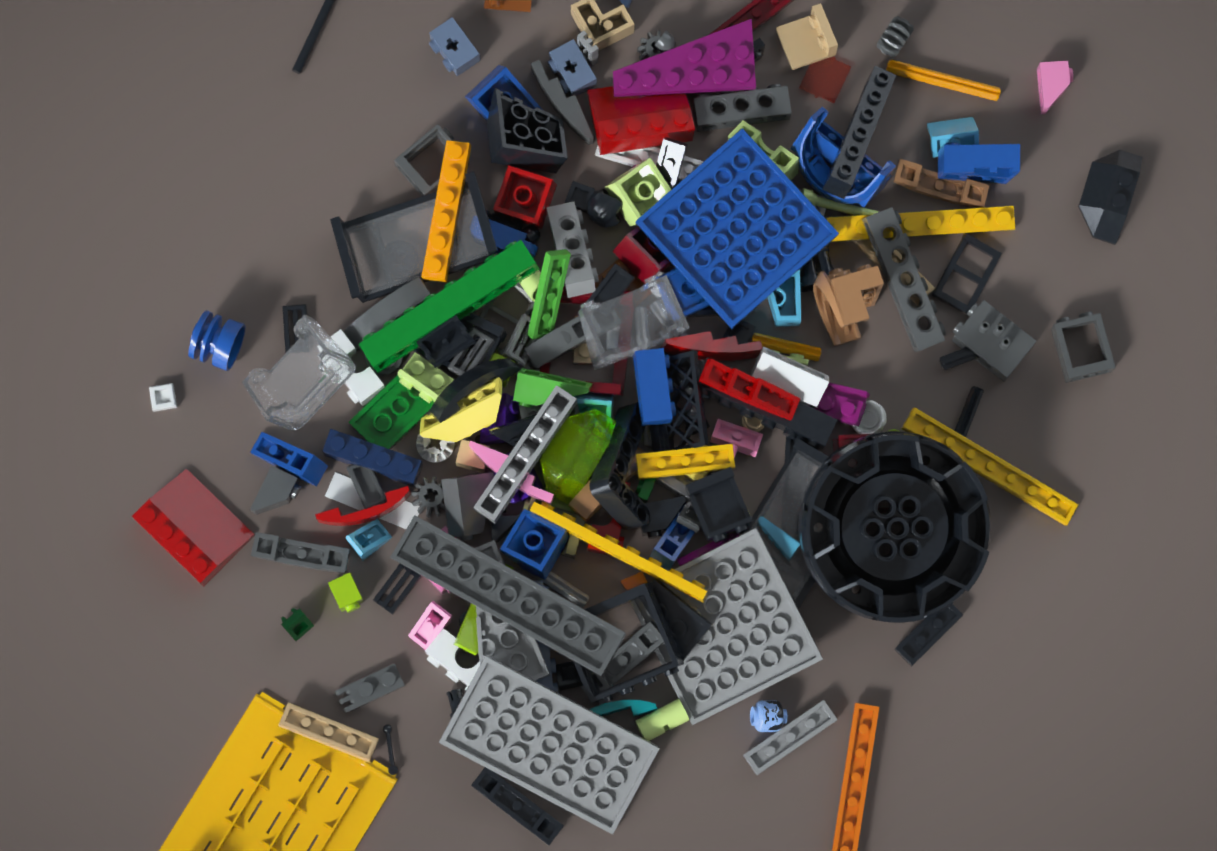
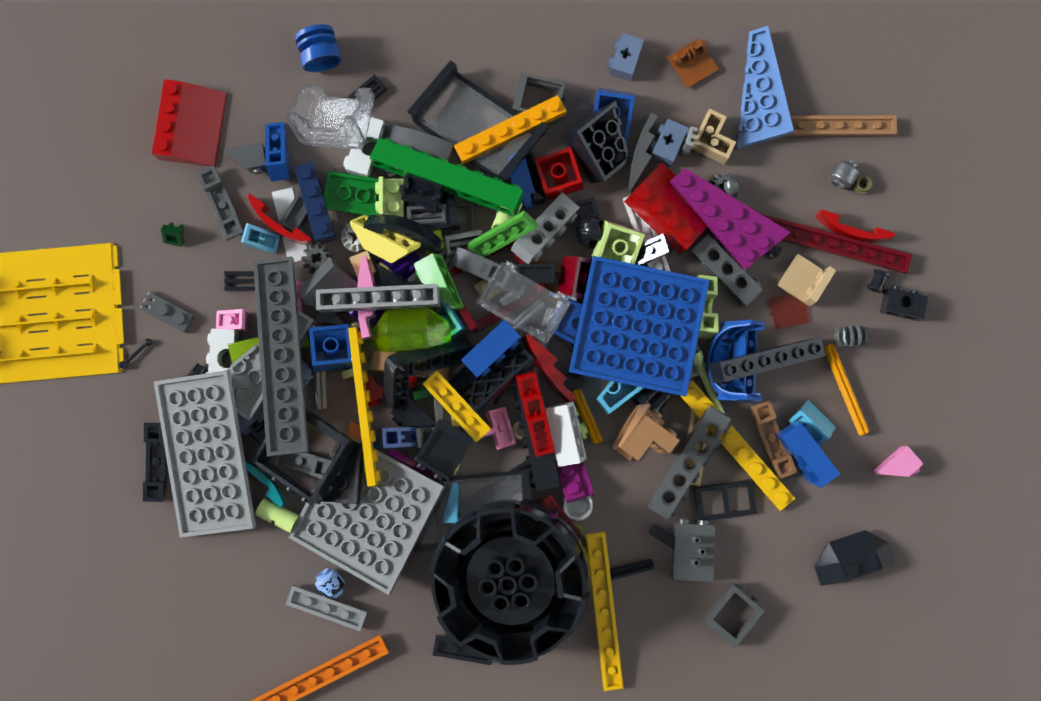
camera: 50 degrees right, 5 degrees up
white tile [149,383,177,412] -> none
tan tile [278,702,379,763] -> none
lime brick [328,572,364,613] -> none

